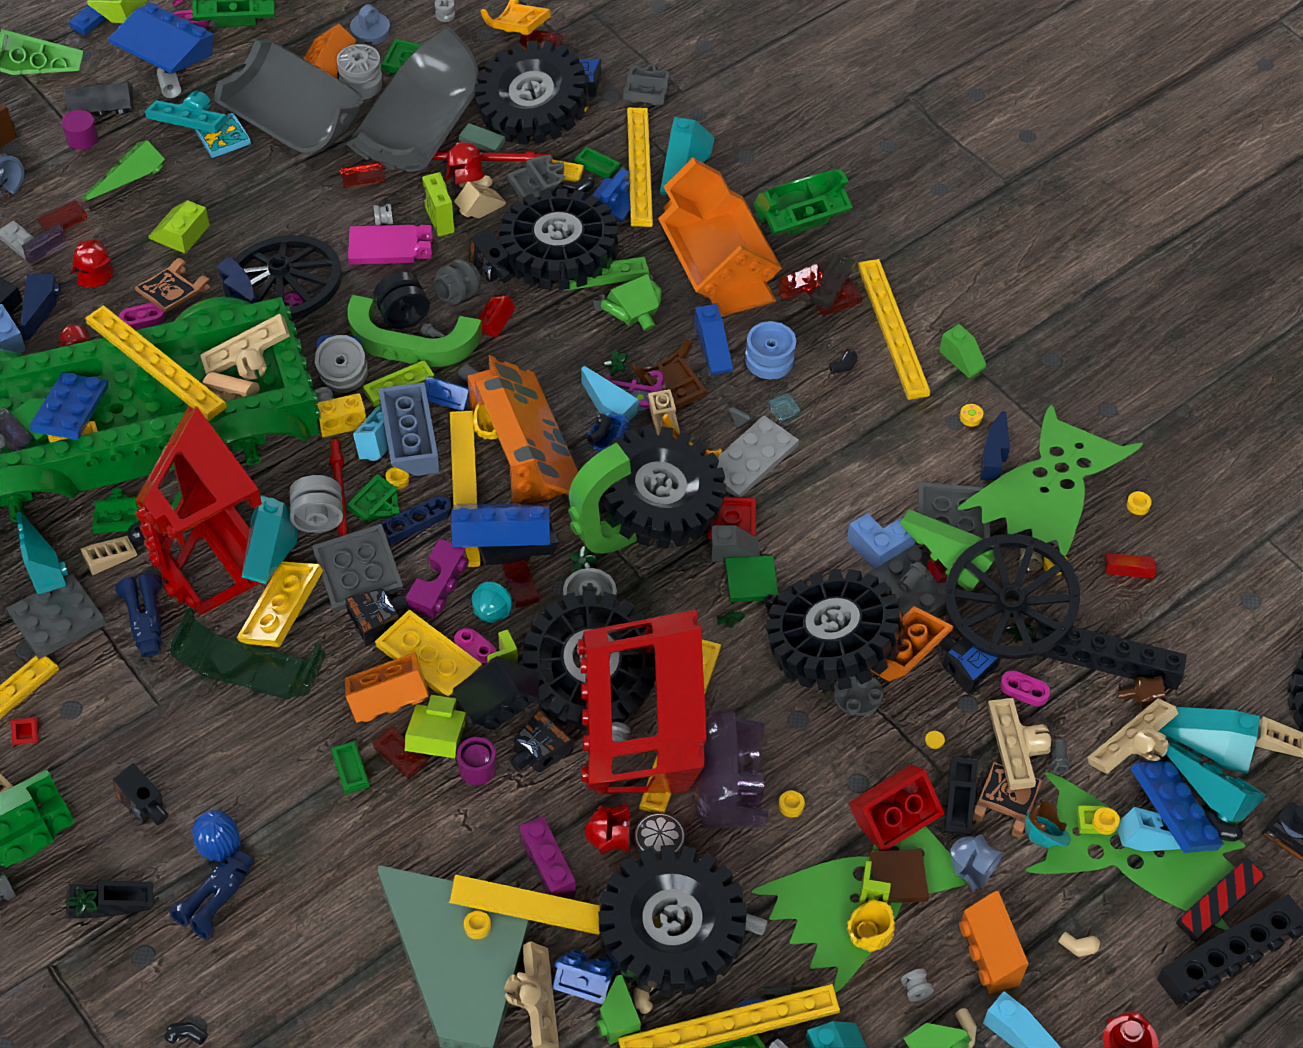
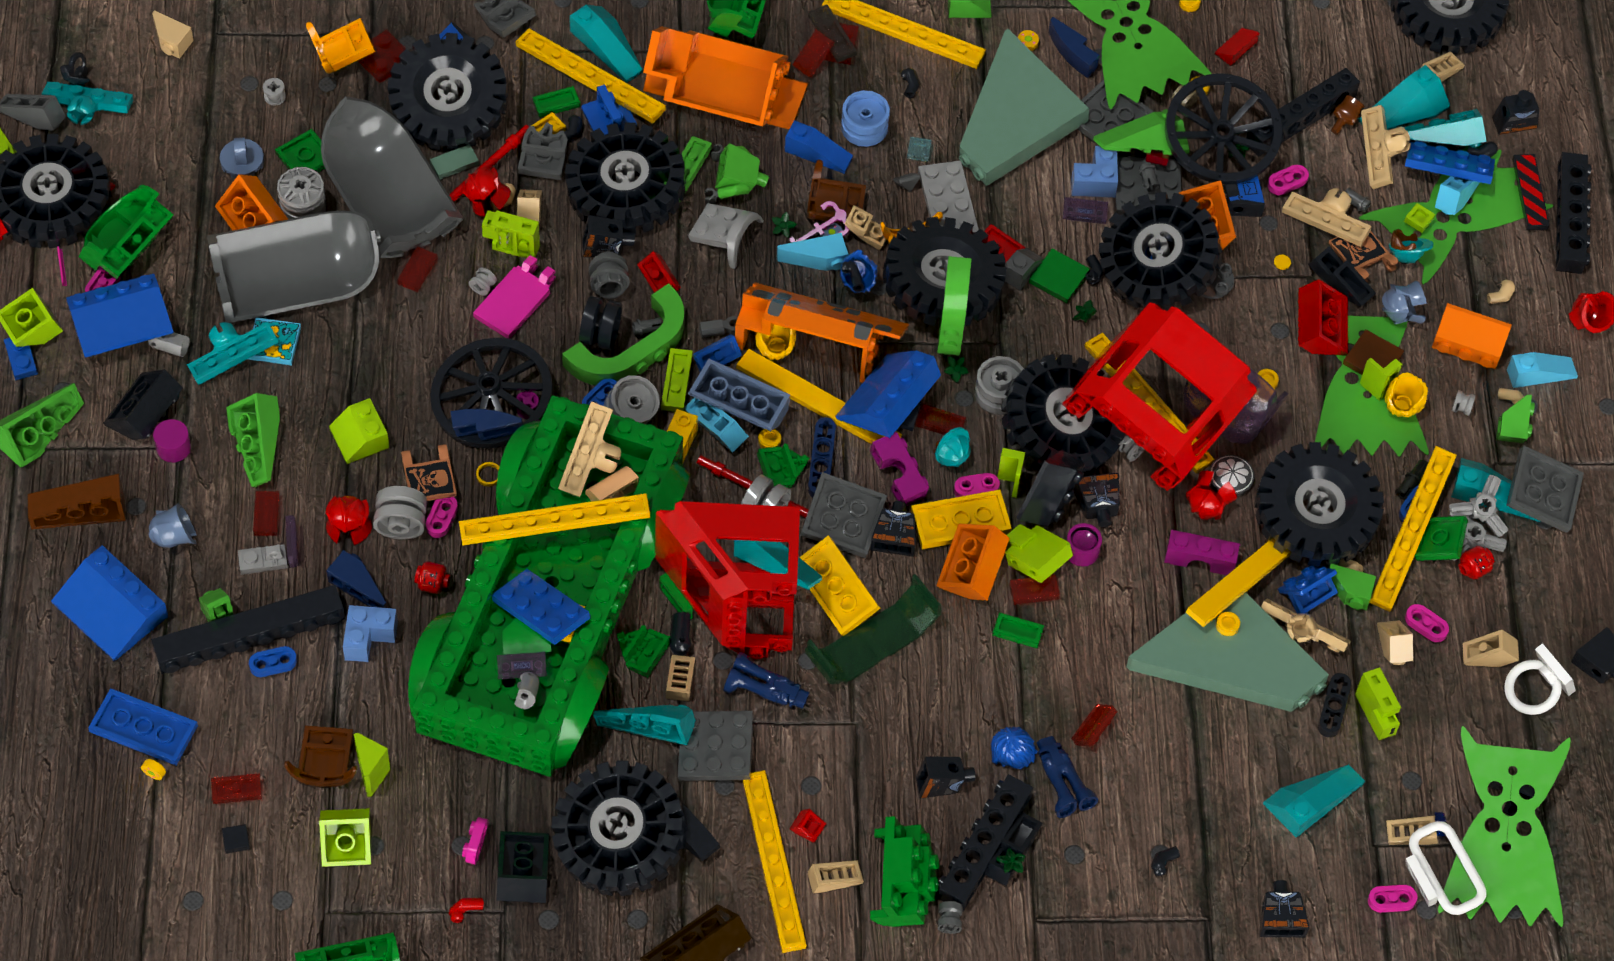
camera: 55 degrees left, 5 degrees up
yellow tile [1092,807,1120,835] -> none
none -> light grey wheel [373,486,427,540]
none -> light grey piece [688,203,764,269]
none -> black brick [938,774,1034,912]
none -> sand green slope [959,29,1089,186]
none -> clear purple tile [1062,197,1108,224]
none -> clear red plate [1071,704,1117,747]

